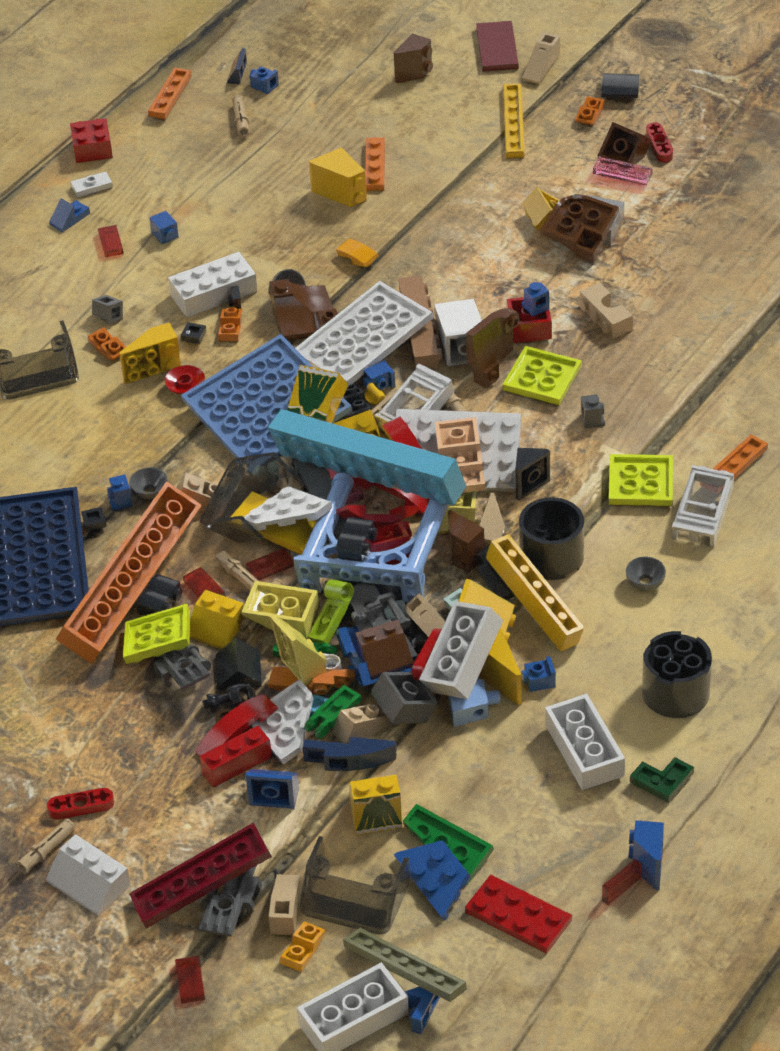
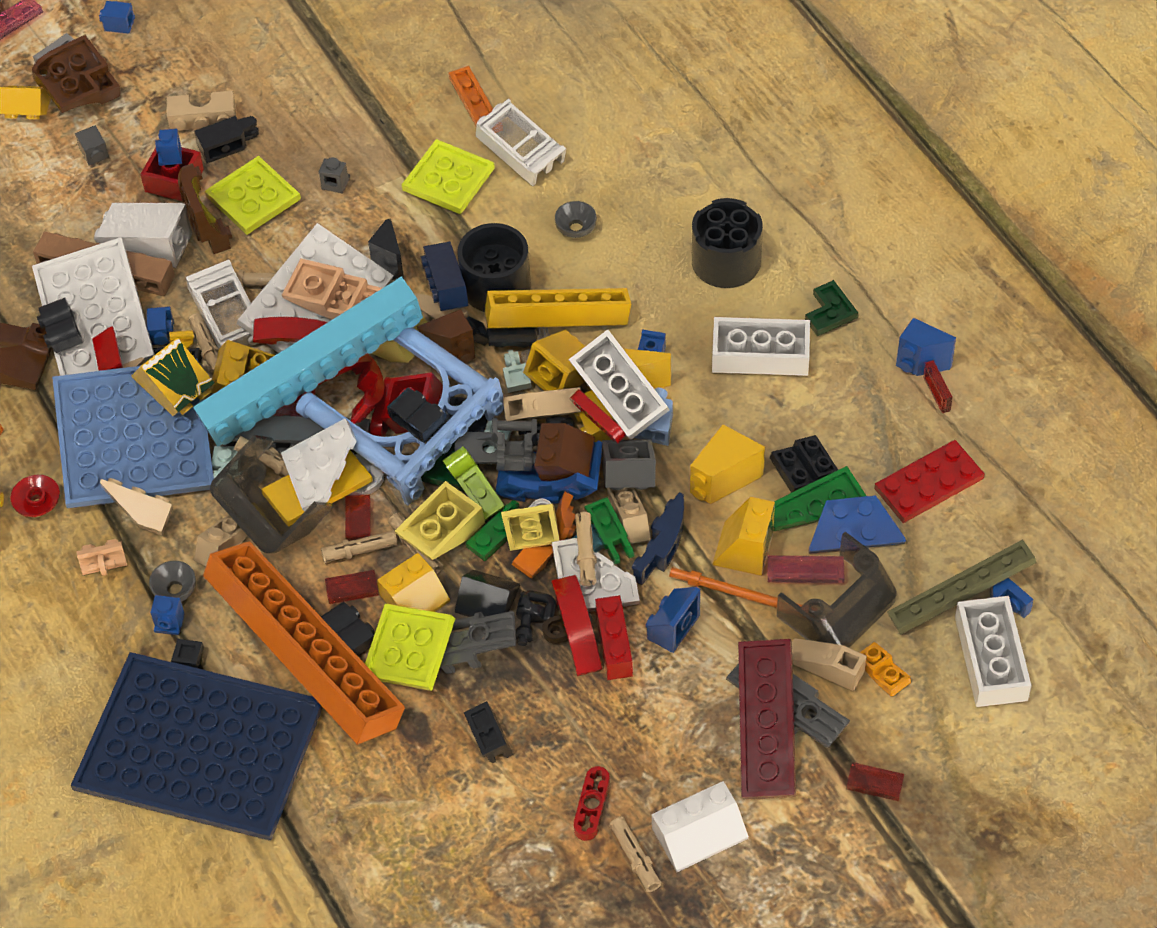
camera: 65 degrees left, 10 degrees up
none -> black brick [37,297,83,353]
none -> dark grey brick [75,125,109,165]
none -> light nougat hips [76,539,127,576]
none -> red slope [92,326,123,371]
none -> blue brick [99,1,135,34]
none -> tan slope [100,478,173,536]
none -> black hinge [194,116,259,164]
none -> dark blue brick [420,241,469,311]
none -> black hinge [464,701,513,763]
none -> tan pin [575,512,597,586]
none -> orange bar [669,567,818,619]
none -> yellow slope [690,425,765,504]
none -> clear pink plate [767,555,844,583]
none -> black slope [770,435,838,493]

